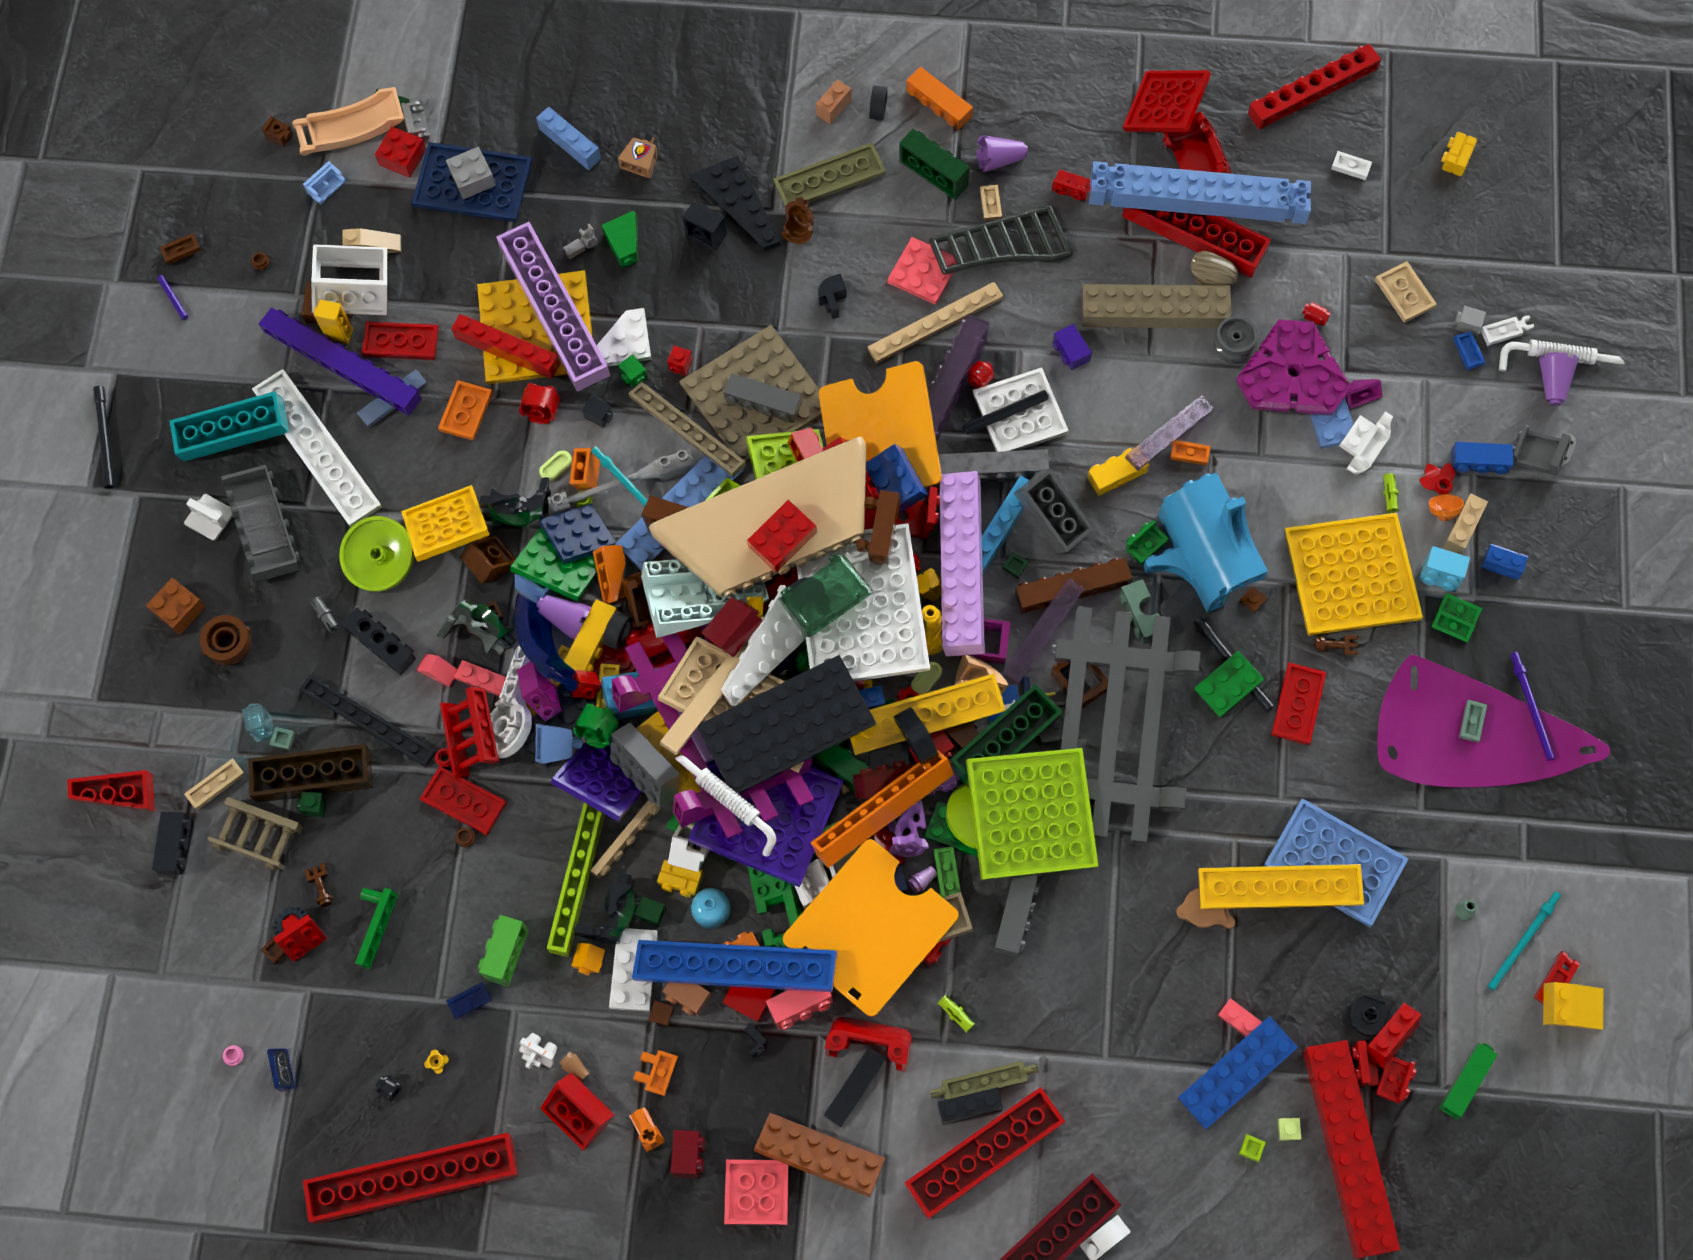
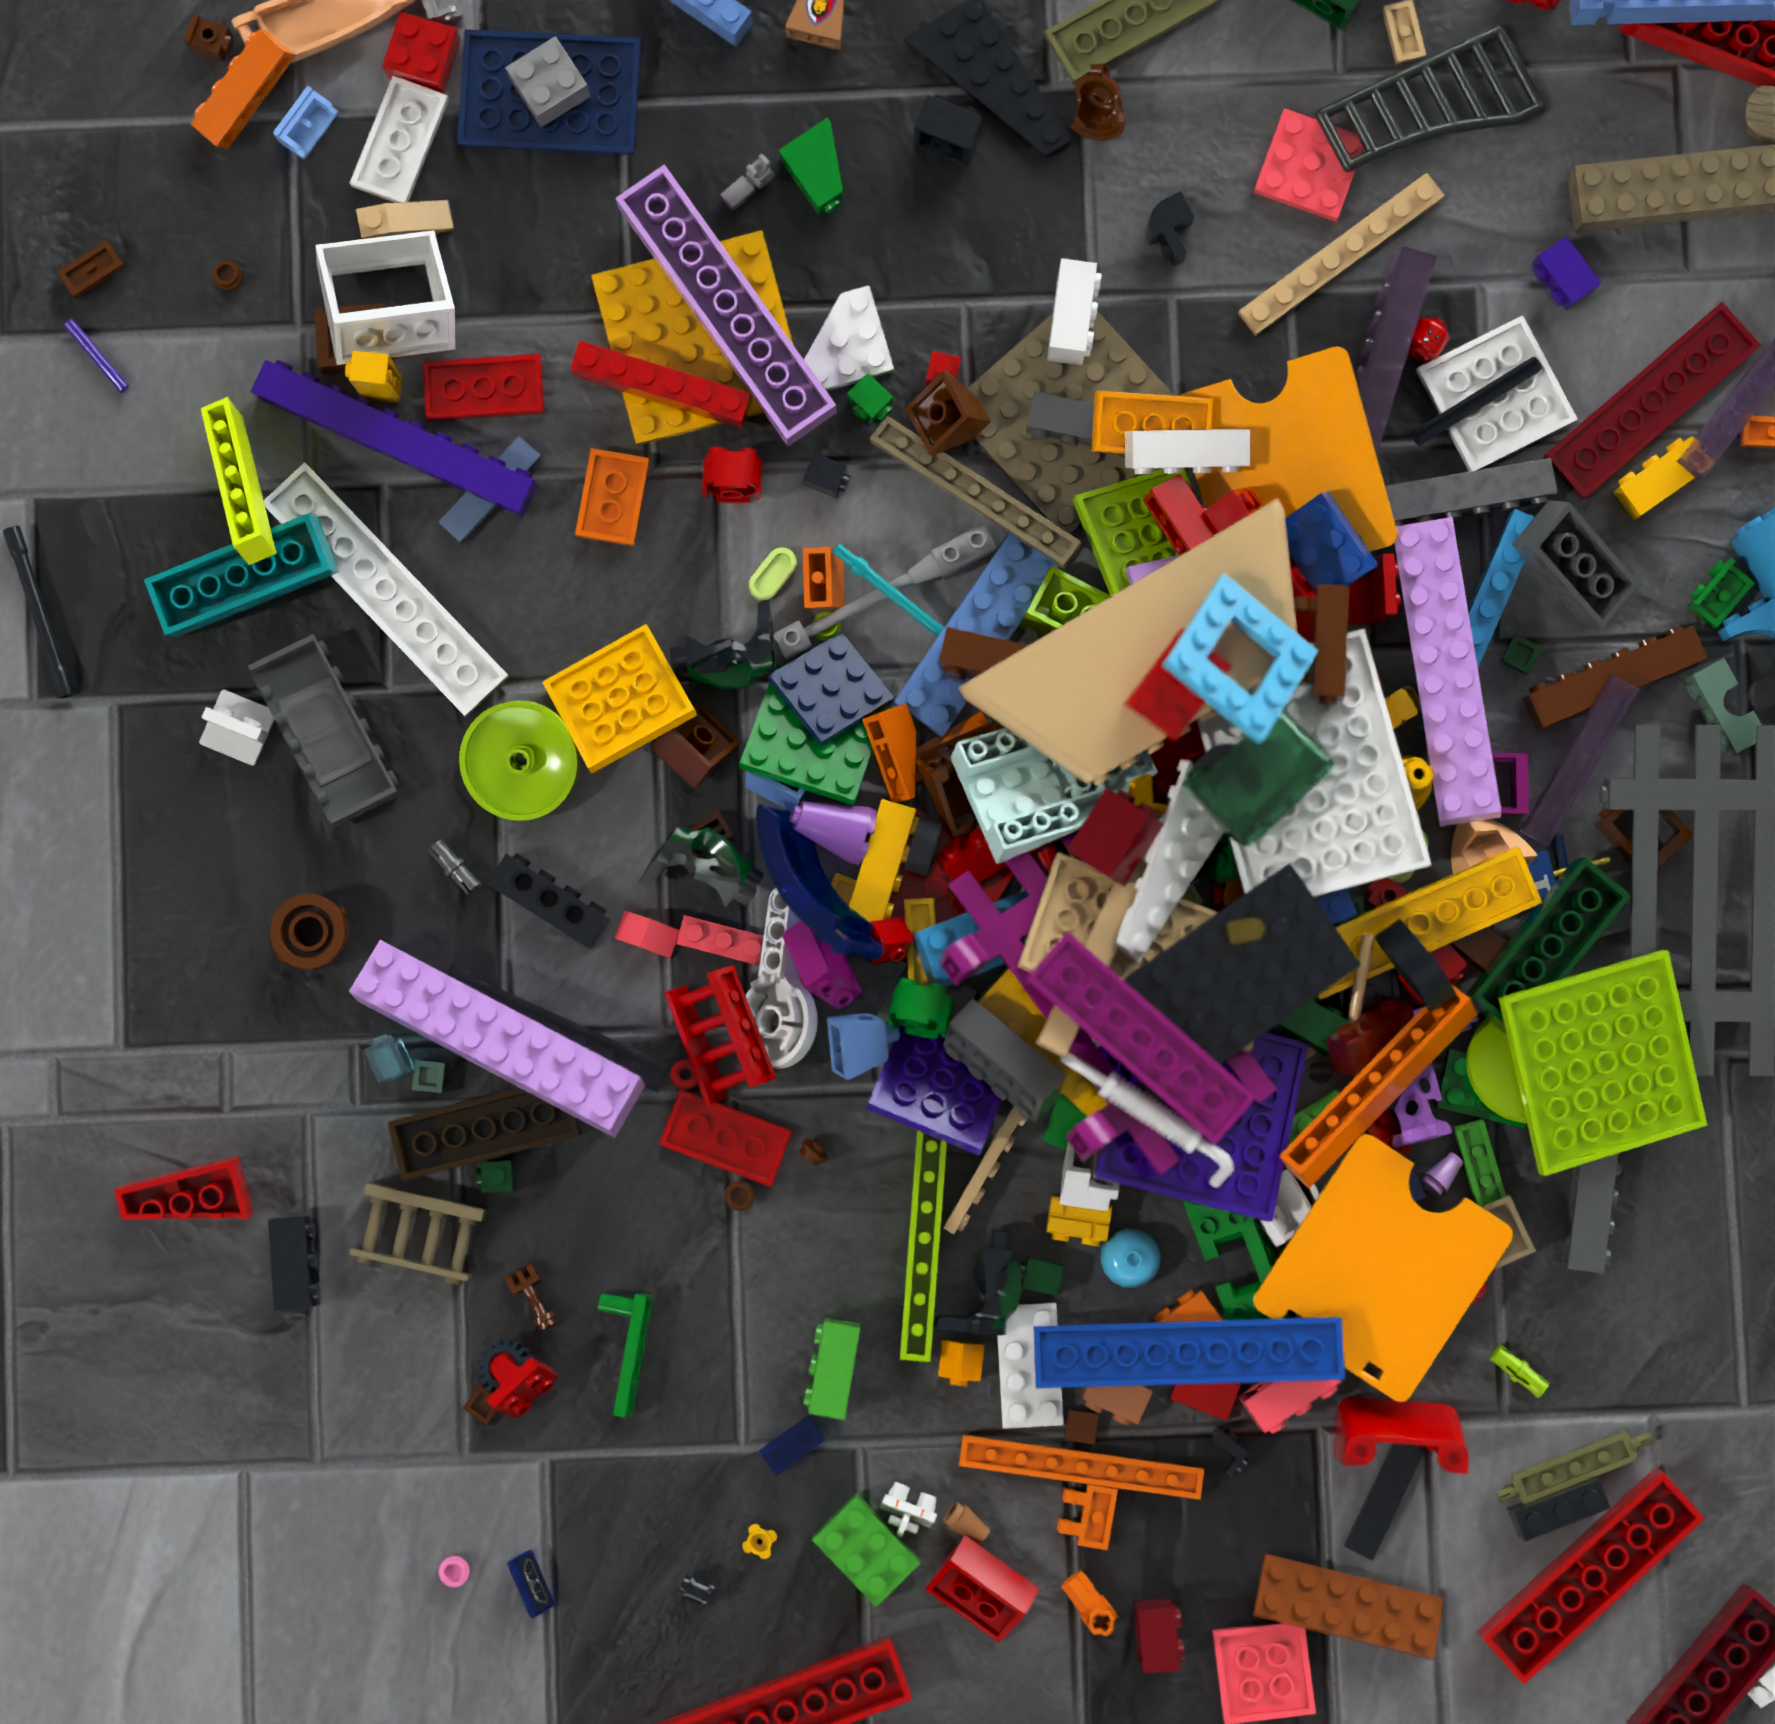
camera: 10 degrees left, 15 degrees up
dark orange brick [146,578,206,635] -> none
tan plate [184,758,246,810] -> none
none -> orange brick [190,29,296,149]
none -> neon yellow brick [201,397,277,565]
none -> lavender brick [349,940,645,1138]
none -> white plate [350,76,449,203]
none -> reddish brown plate [799,1138,828,1166]
none -> bright green brick [812,1492,920,1607]
none -> reddish brown slope [905,370,991,455]
none -> orange plate [959,1434,1204,1500]
none -> magenta plate [1026,932,1256,1145]
none -> white brick [1047,258,1102,366]
none -> light orange tile [1091,391,1214,454]
none -> white brick [1125,429,1250,474]
none -> medium azure plate [1162,573,1318,744]
none -> clear yellow piece [1226,918,1265,944]
none -> tan bar [1347,933,1374,1025]
none -> dark red plate [1543,302,1762,501]

